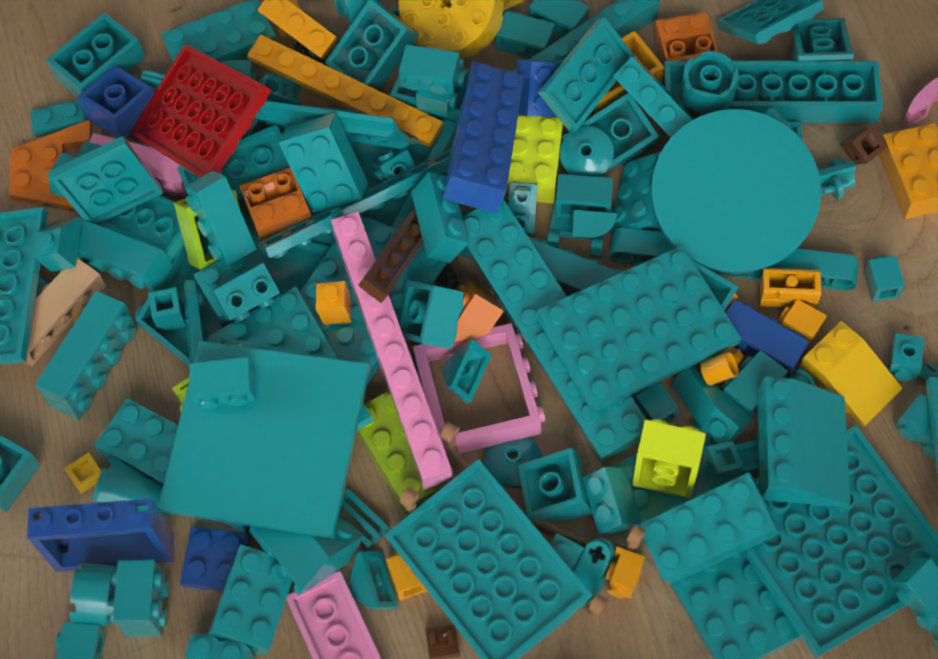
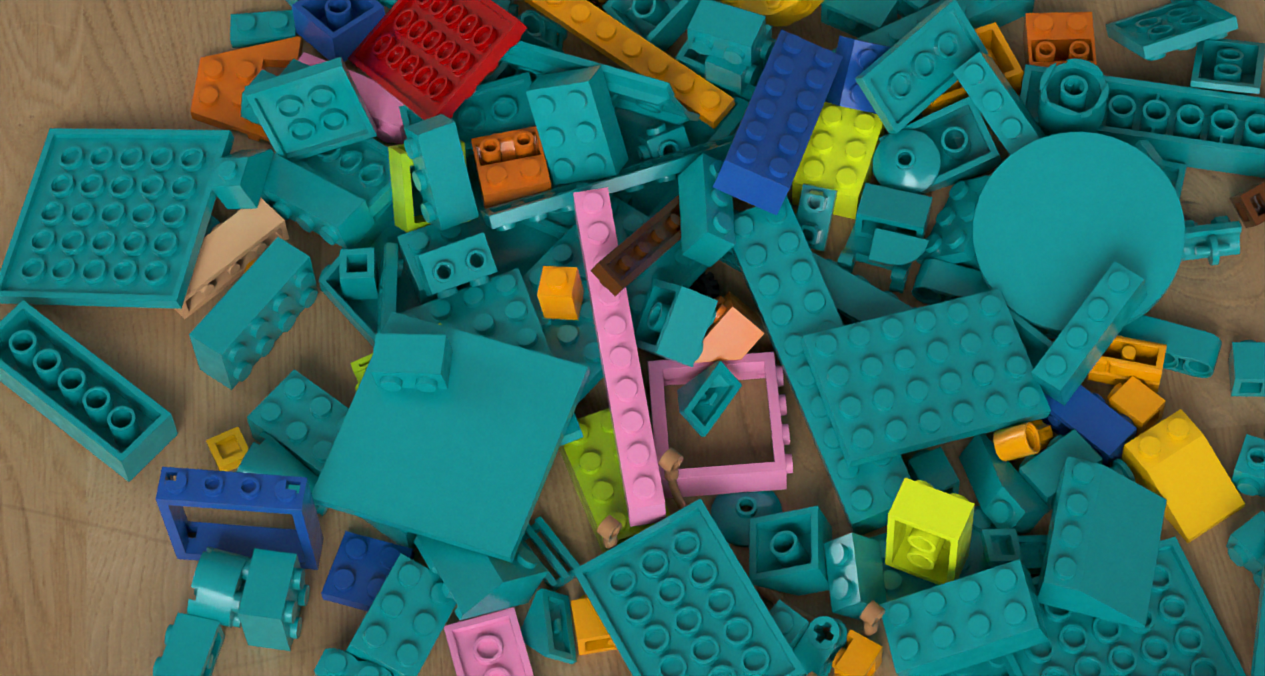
camera: 10 degrees right, 5 degrees down
none -> teal brick [1031,261,1147,406]

